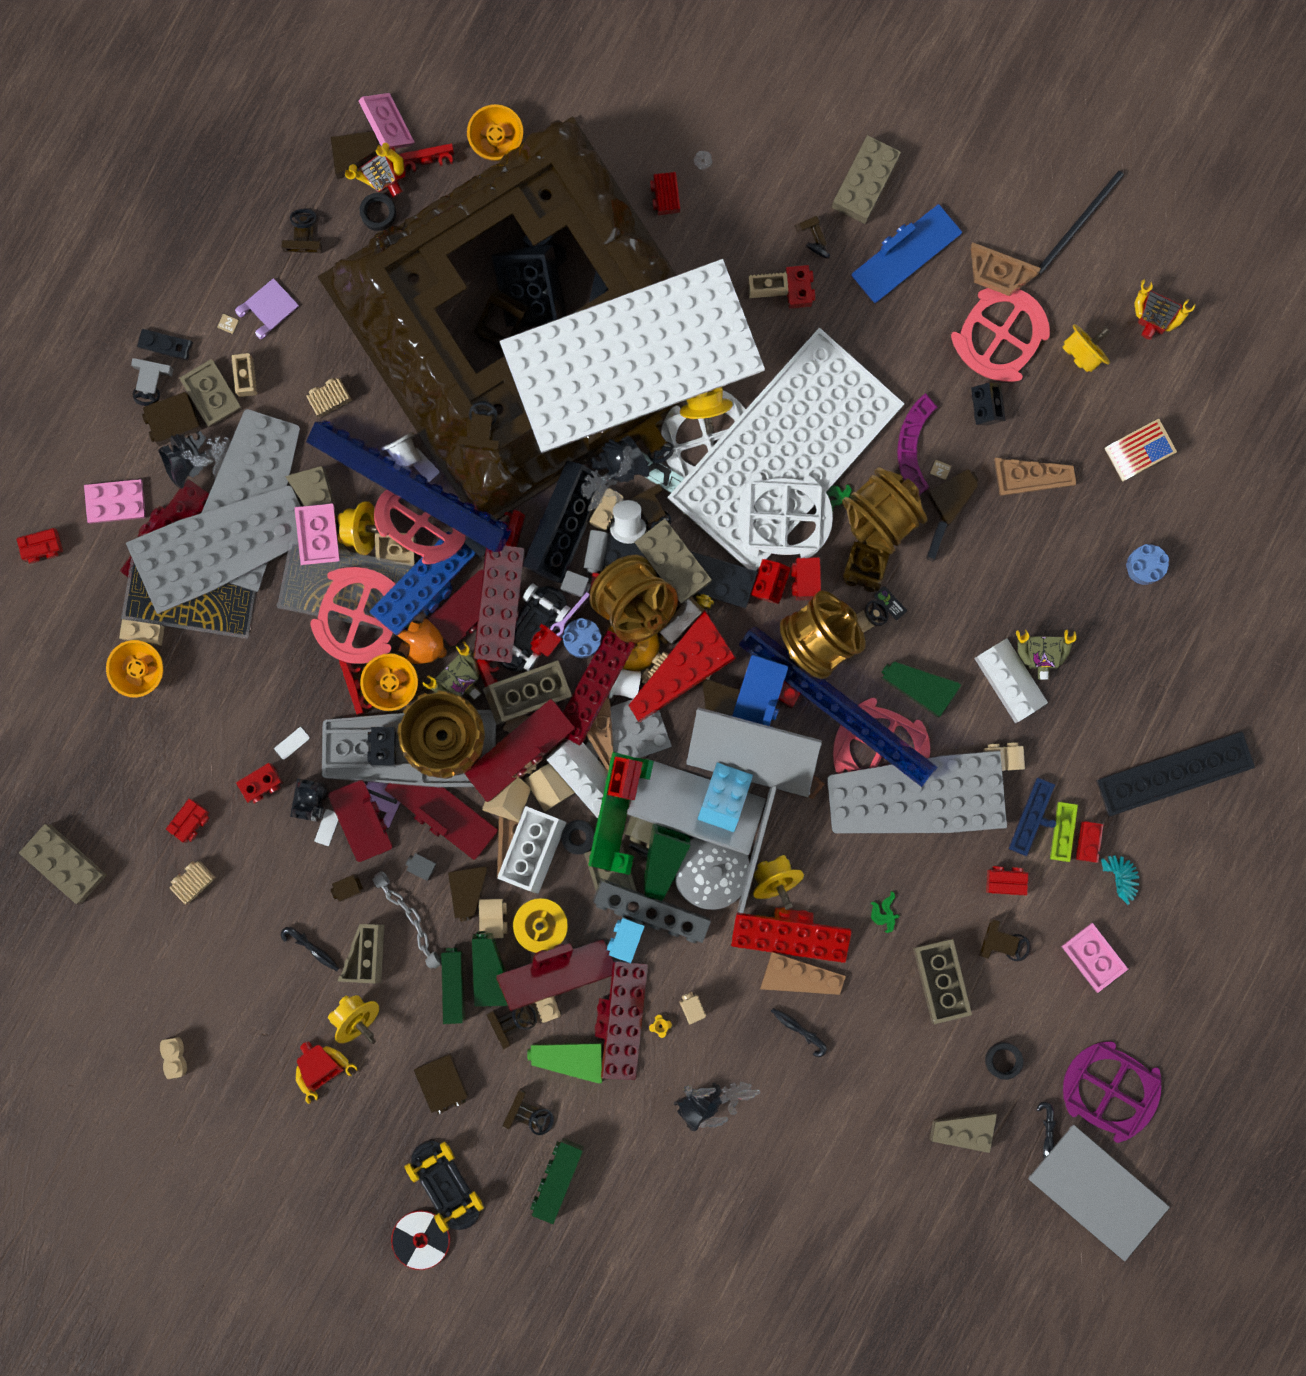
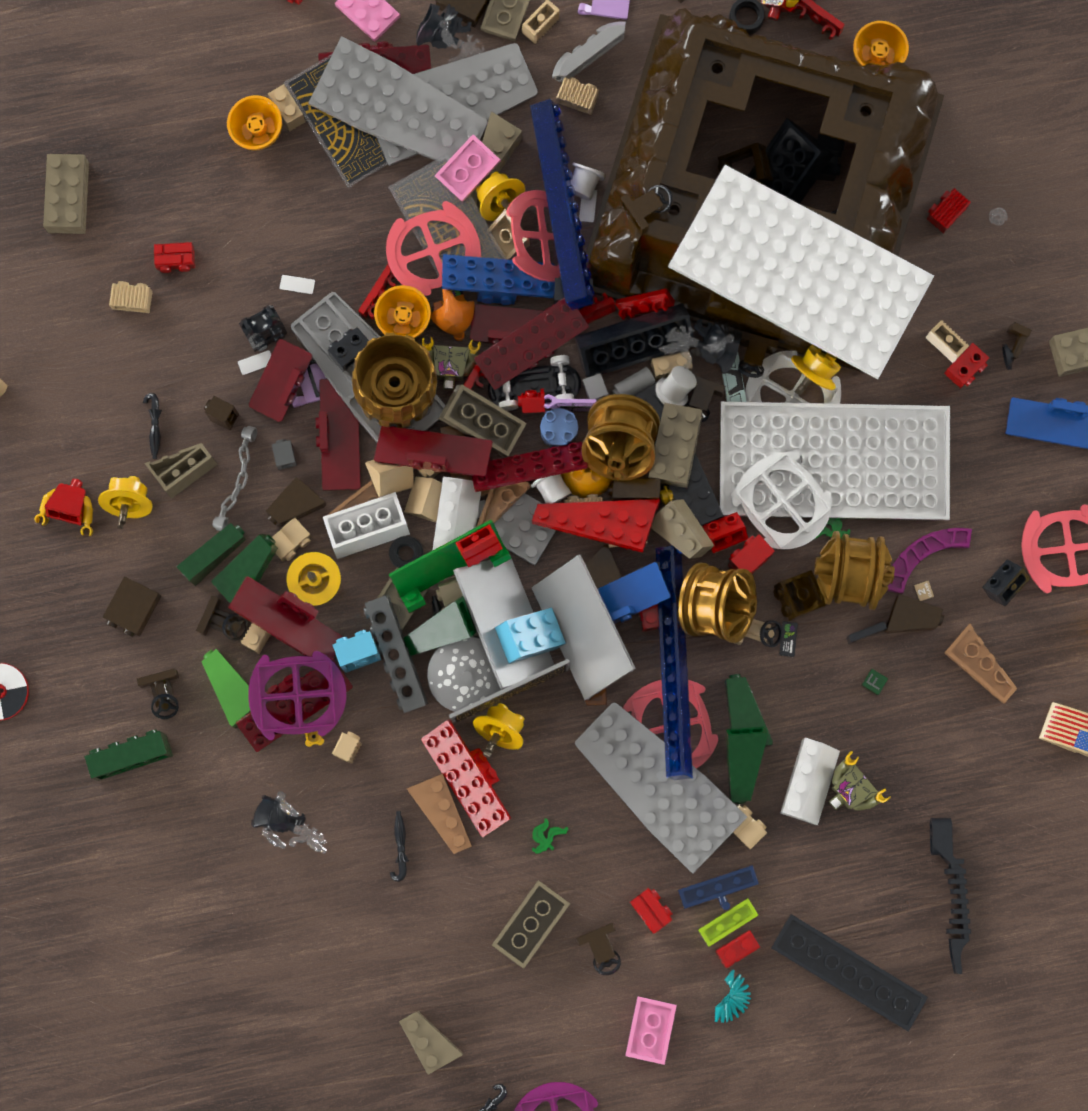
camera: 50 degrees right, 5 degrees down
red brick [236,763,283,804] -> none
black piece [404,1141,484,1233] -> none
black tyre [985,1042,1024,1080] -> none
medium blue brick [1126,544,1169,585] -> none
none -> magenta window [248,651,346,740]
none -> light grey brick [552,22,626,82]
none -> red plate [615,288,675,320]
none -> dark tan wedge [651,499,714,559]
none -> dark green slope [726,727,768,804]
none -> dark green tile [861,669,888,695]
none -> black piece [930,818,971,974]

